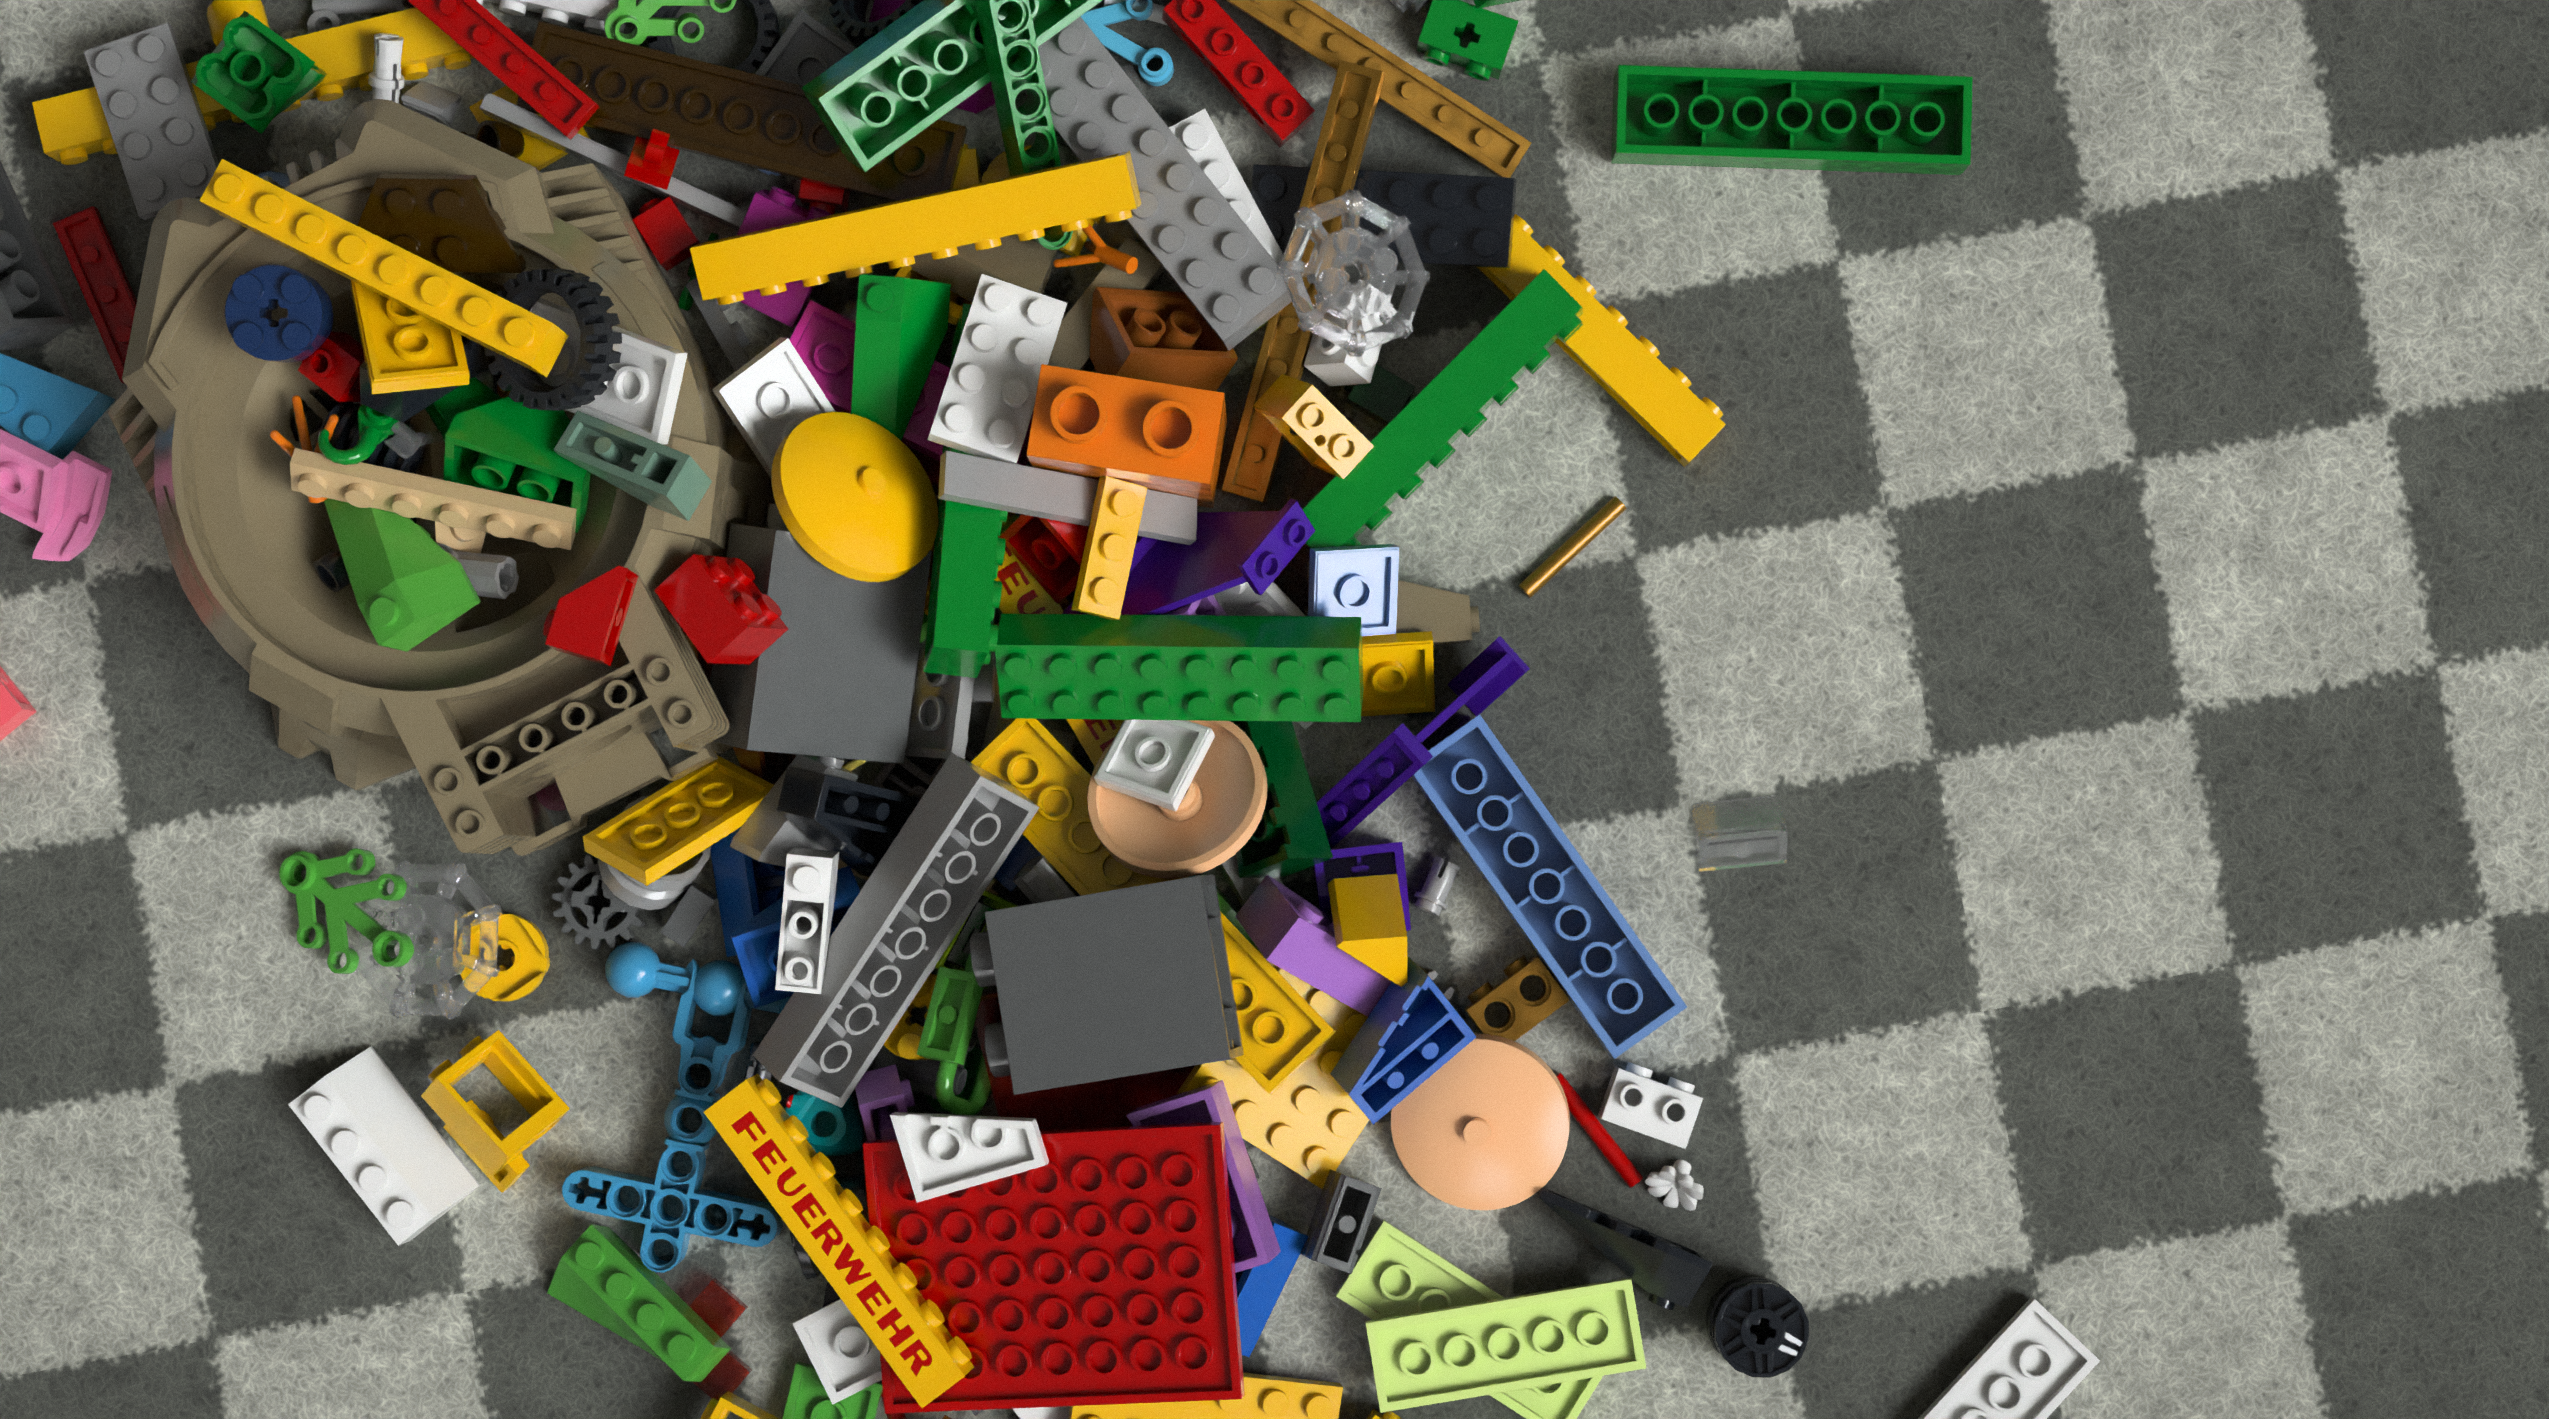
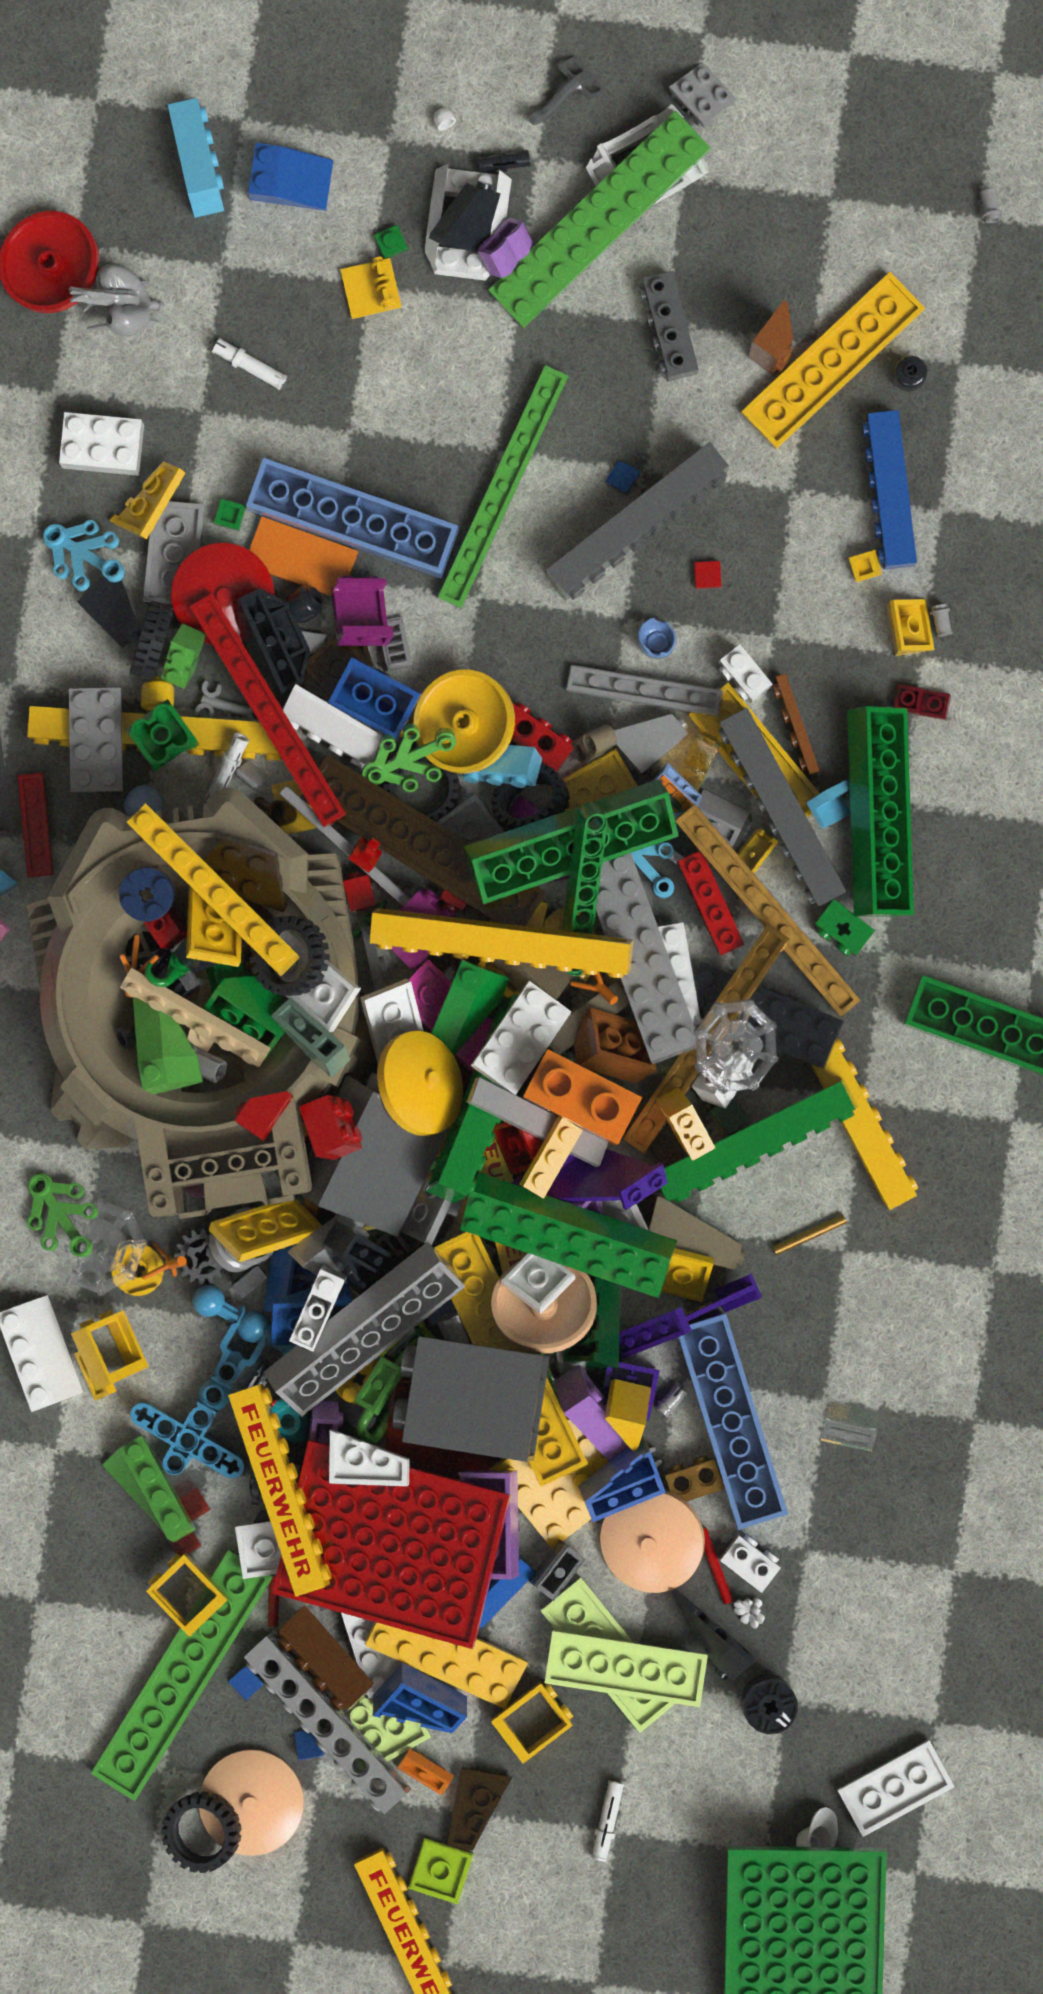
camera: 20 degrees right, 0 degrees up
plate [1308,544,1399,636] -> none
none -> orange plant [142,1242,186,1280]

